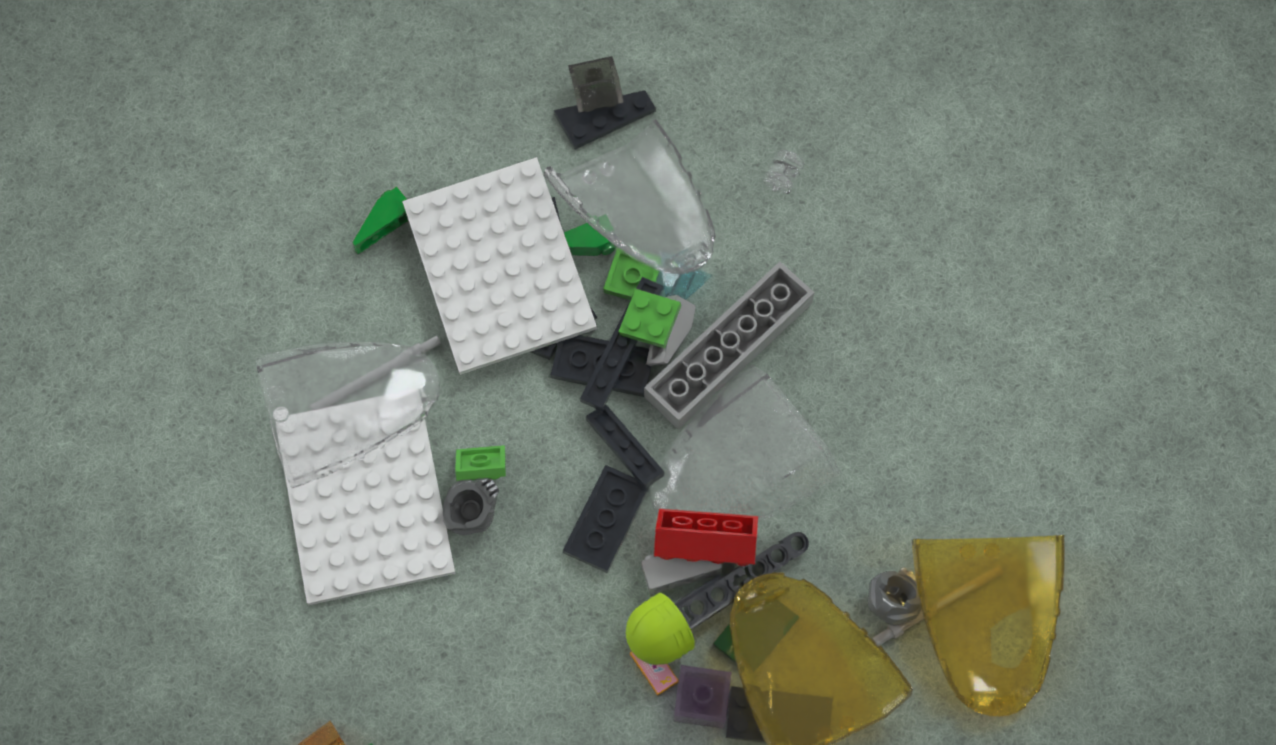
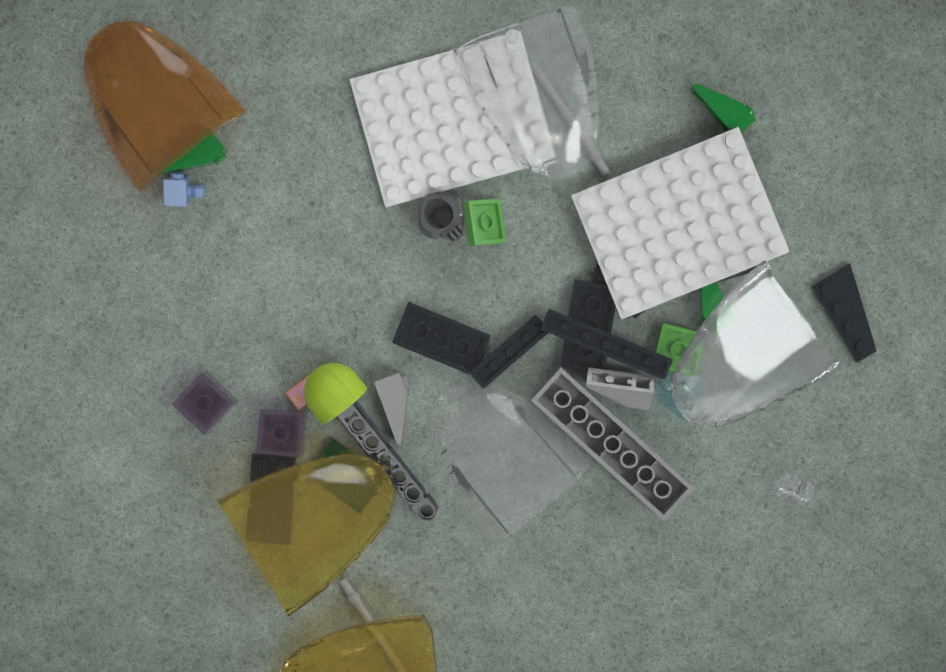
camera: 80 degrees right, 20 degrees up
clear smoke brick [568,56,624,112] -> none
bright green plate [619,289,682,348] -> none
red brick [654,509,758,566] -> none
dark grey helmet [868,567,923,624] -> none

